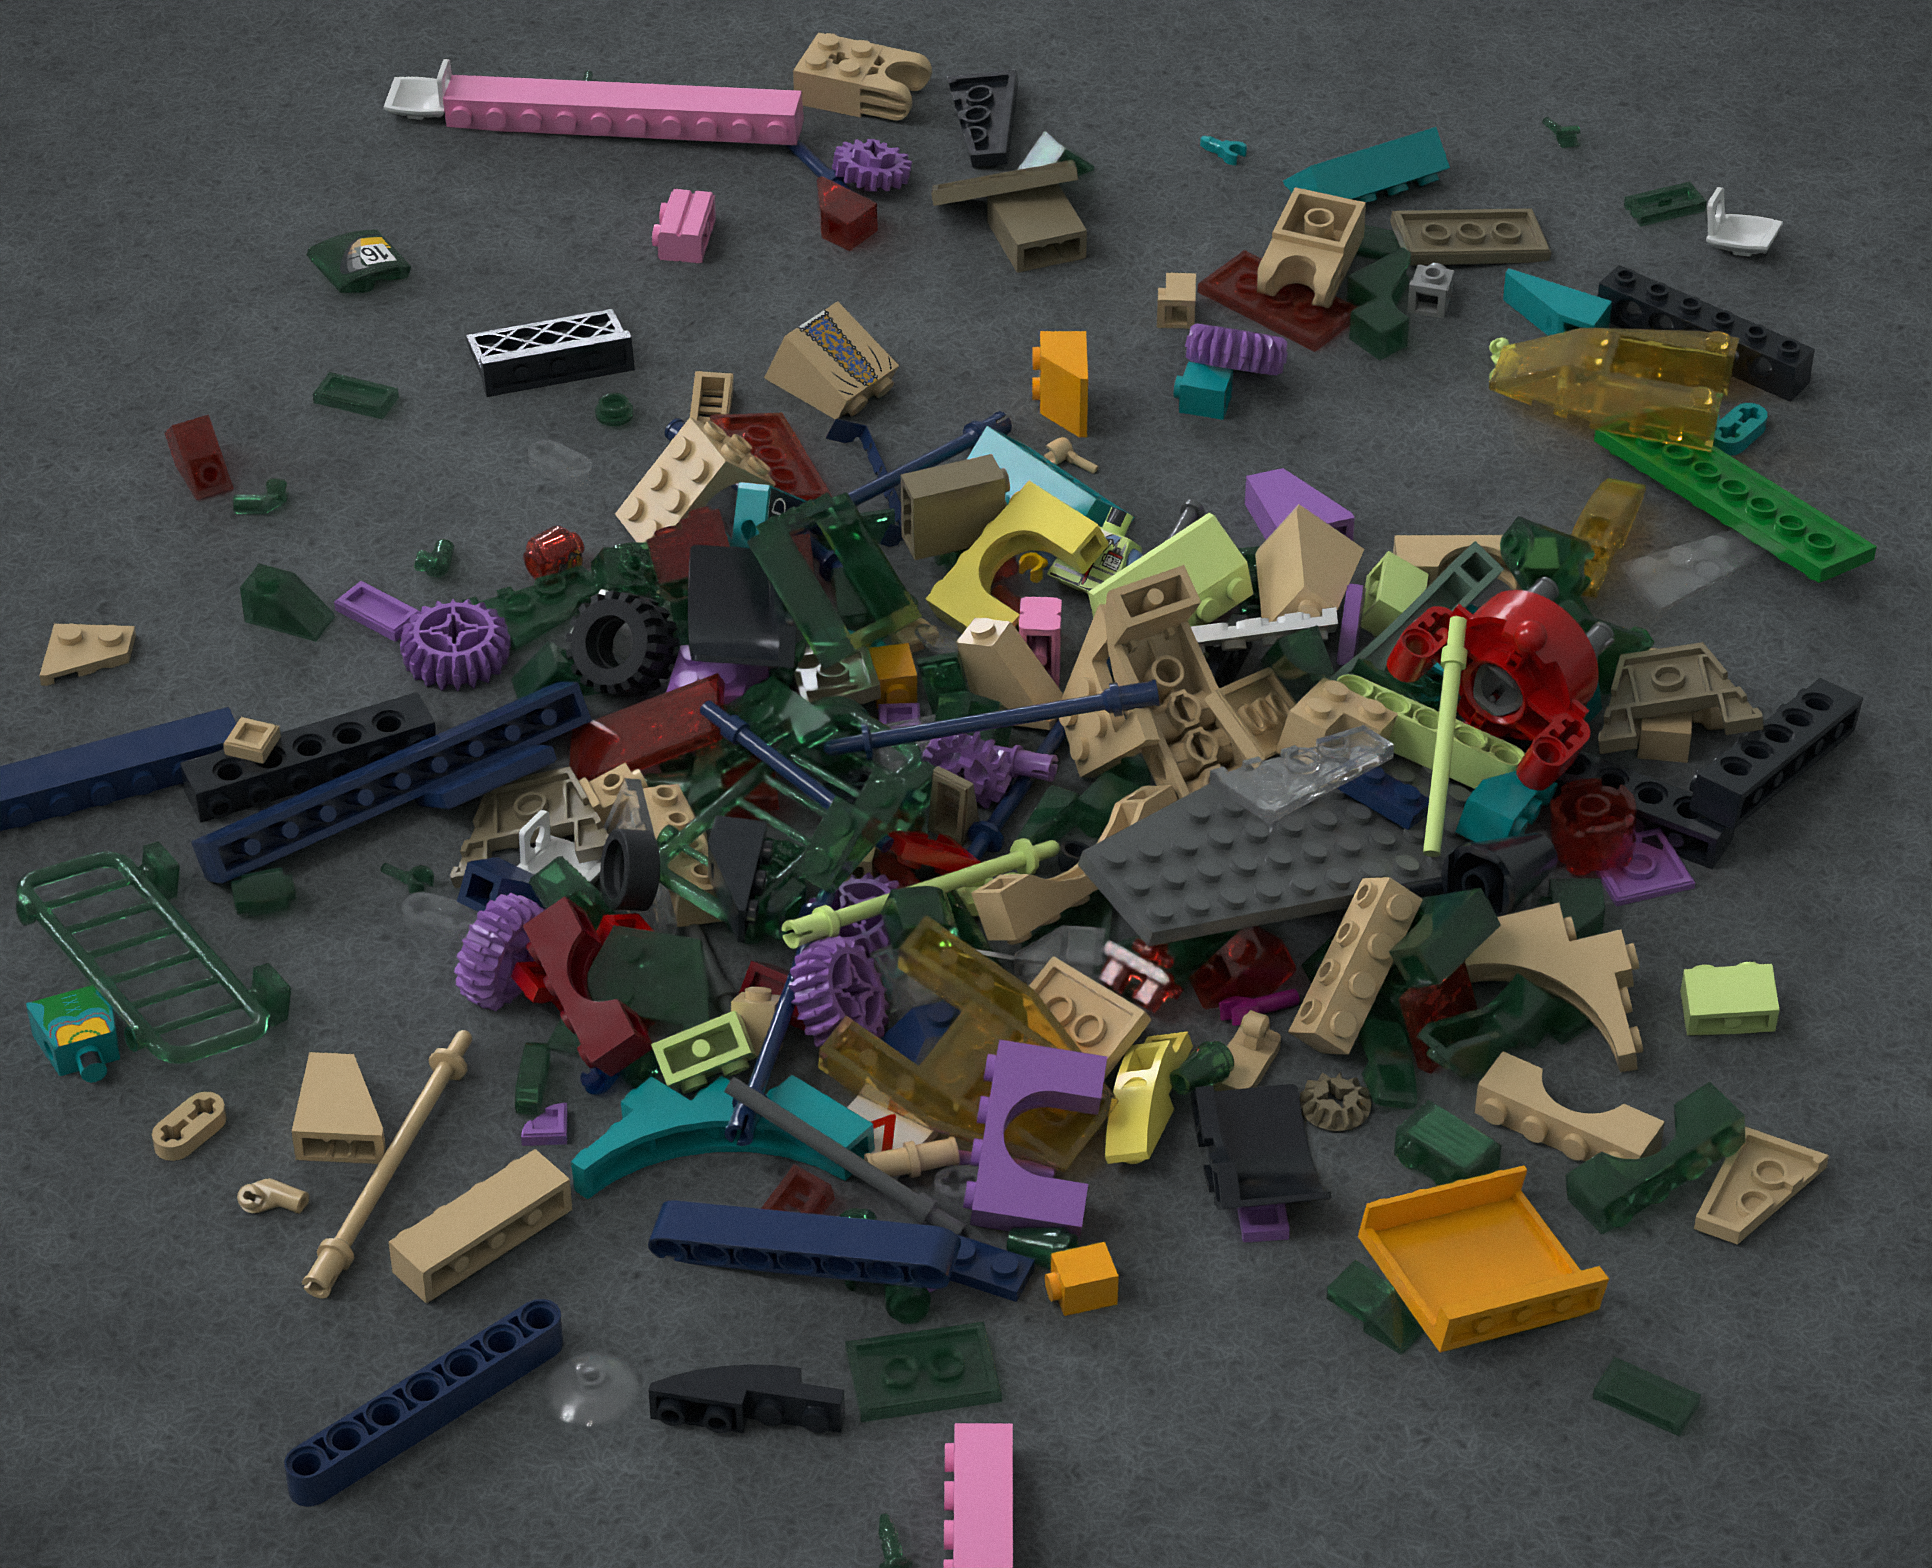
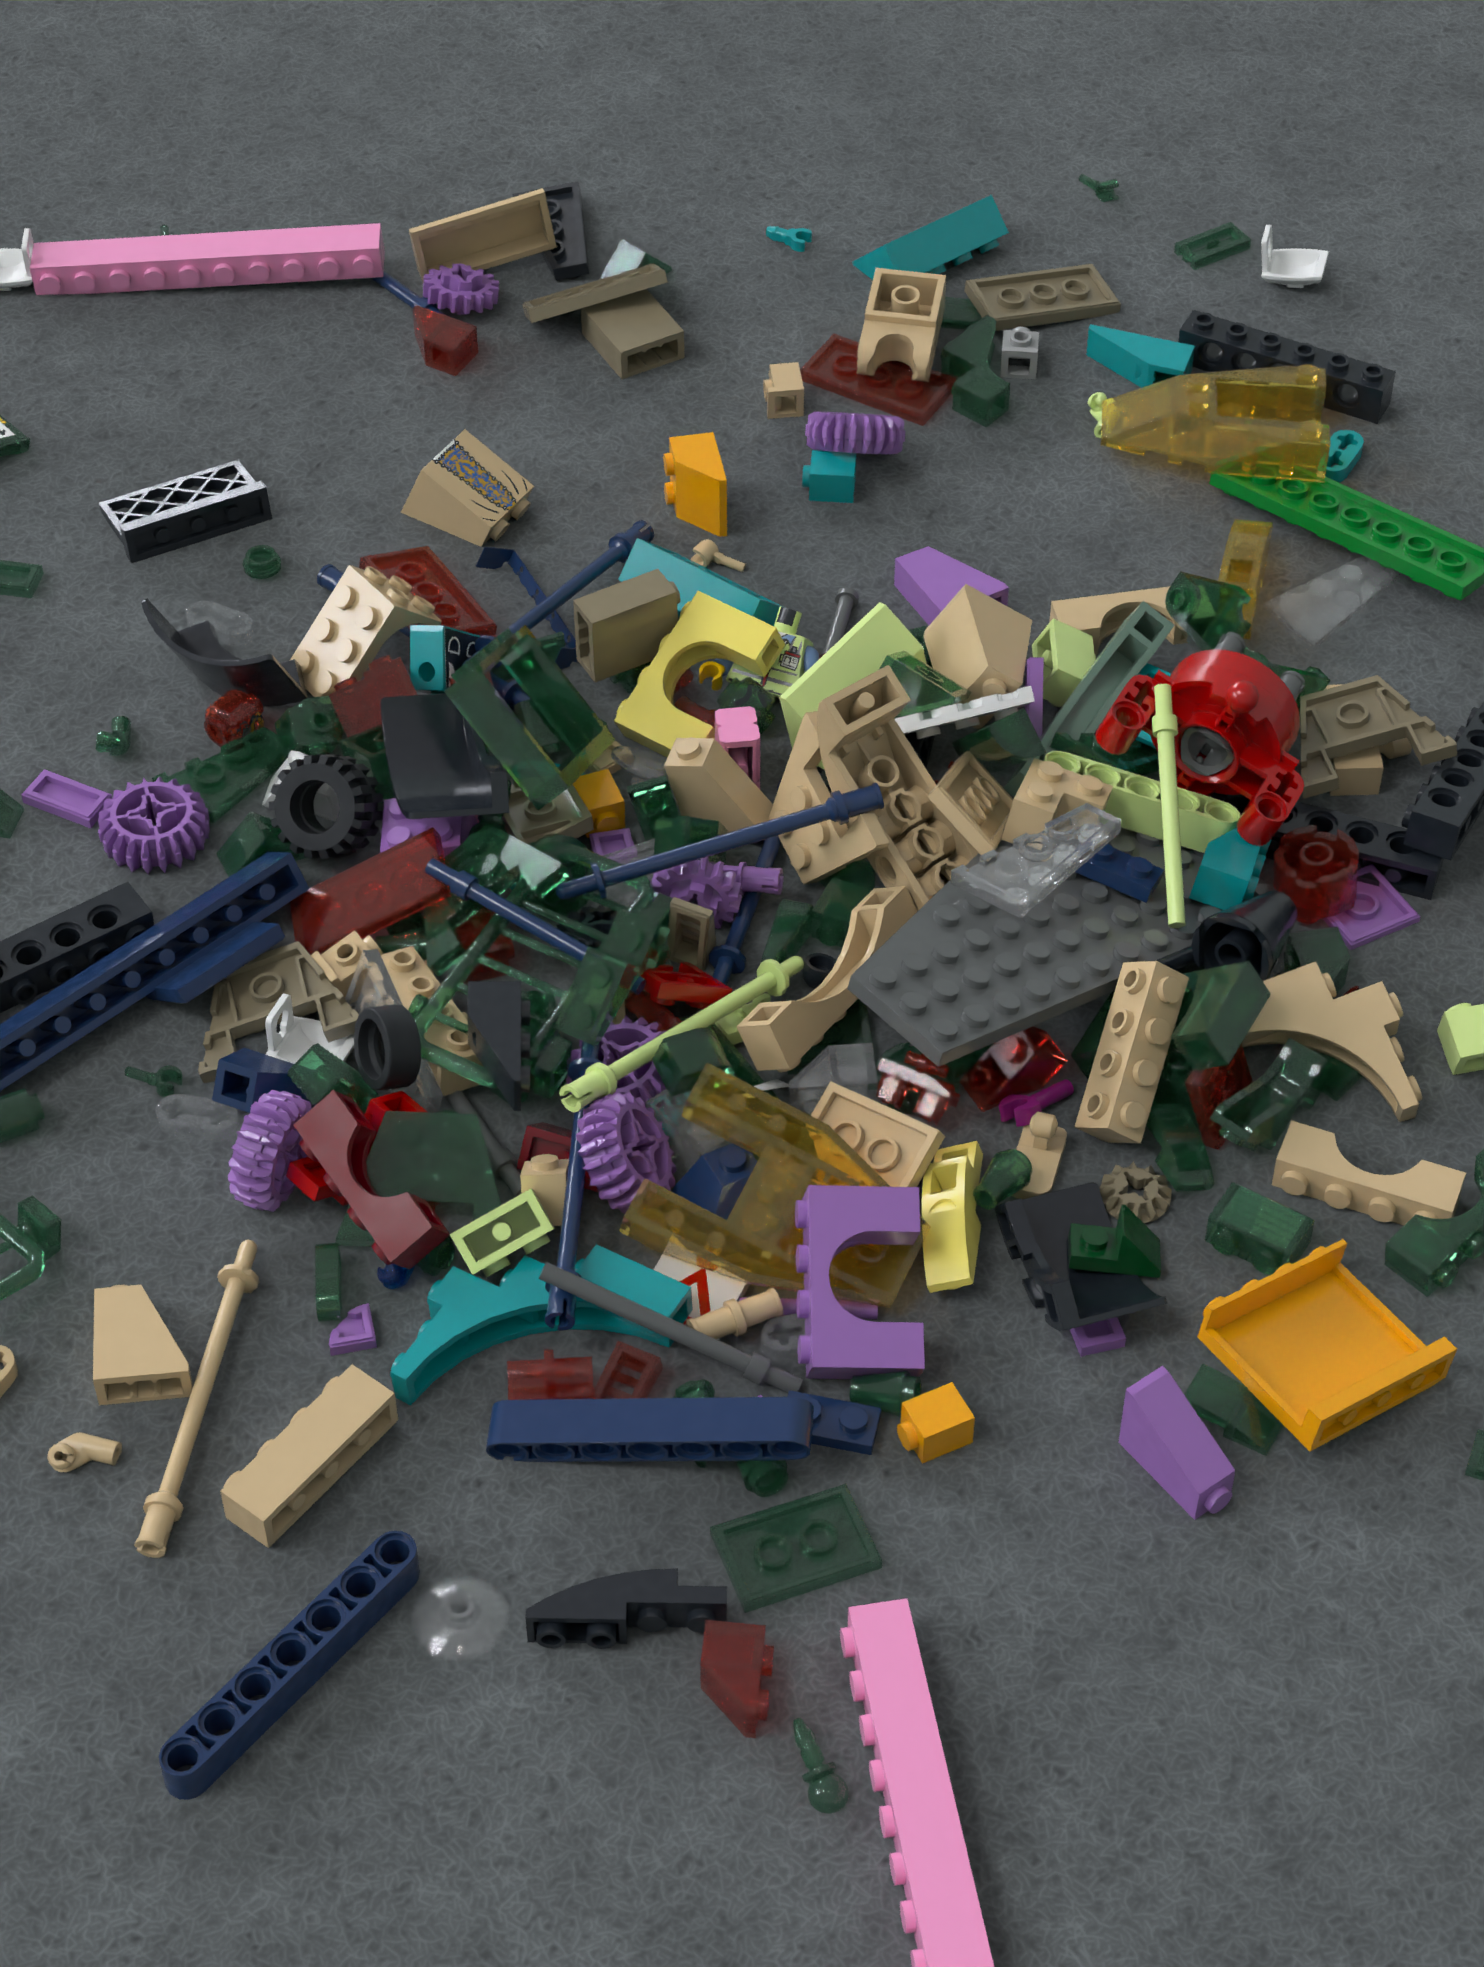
camera: 10 degrees left, 5 degrees up
bright pink brick [652,189,716,263] -> none
tan slope [690,371,734,435] -> none
tan brick [793,32,932,120] -> none
none -> black panel [141,599,308,707]
none -> tan slope [409,188,557,282]
none -> clear red hips [507,1349,594,1400]
none -> clear red slope [700,1620,775,1738]
none -> clear green head [716,677,776,734]
none -> clear green slope [879,651,972,718]
none -> dark green slope [1068,1204,1161,1278]
none -> medium lavender slope [1118,1366,1235,1520]

